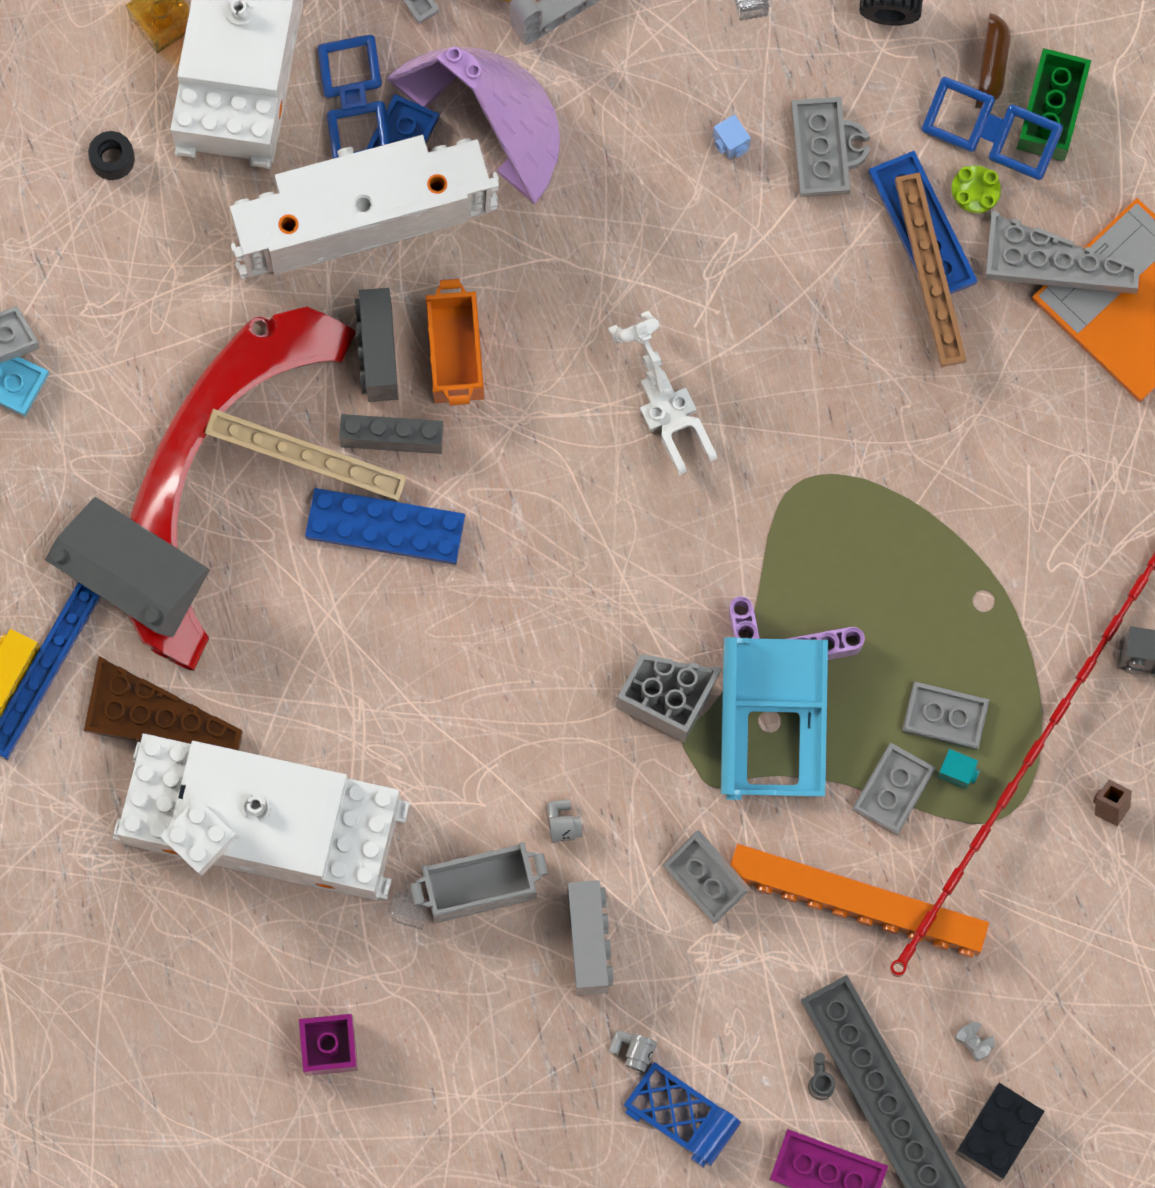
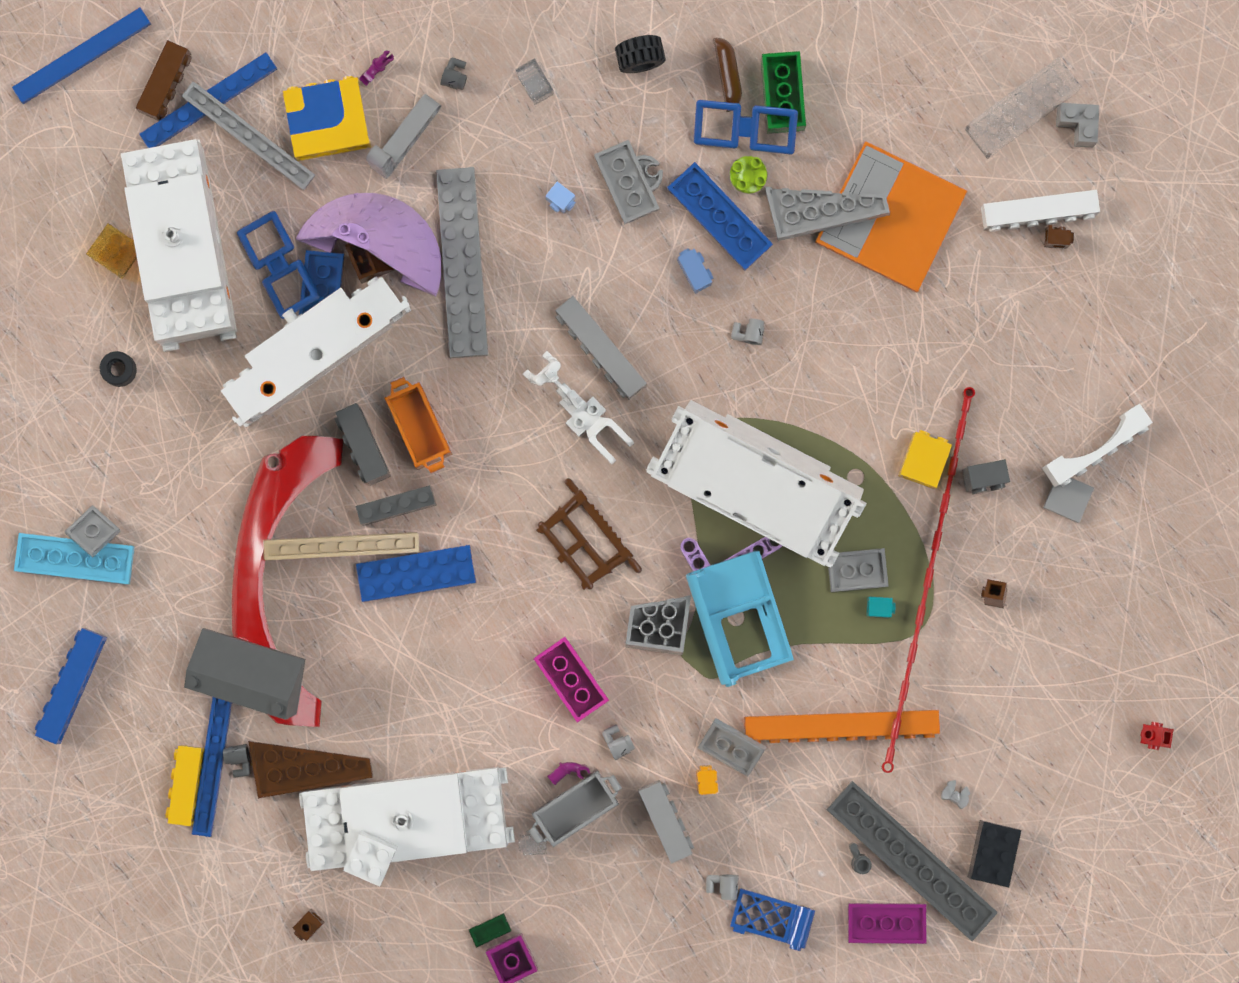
camera: 20 degrees left, 10 degrees up
light grey tile [852,742,936,836] -> none
medium nougat plate [895,172,967,368] -> none
none -> dark grey piece [223,744,251,778]
none -> reddish brown brick [293,909,325,941]
none -> reddish brown slope [345,243,395,284]
none -> light grey plate [436,167,488,358]
none -> dark green tile [468,913,512,948]
none -> dark pink brick [533,637,609,723]
none -> reddish brown piece [536,478,642,590]
none -> magenta piece [547,762,590,785]
none -> light grey brick [555,296,647,400]
none -> white piece [646,400,867,568]
none -> medium blue brick [677,249,714,294]
none -> light orange brick [696,765,718,795]
none -> light grey piece [731,319,765,345]
none -> yellow brick [898,430,952,489]

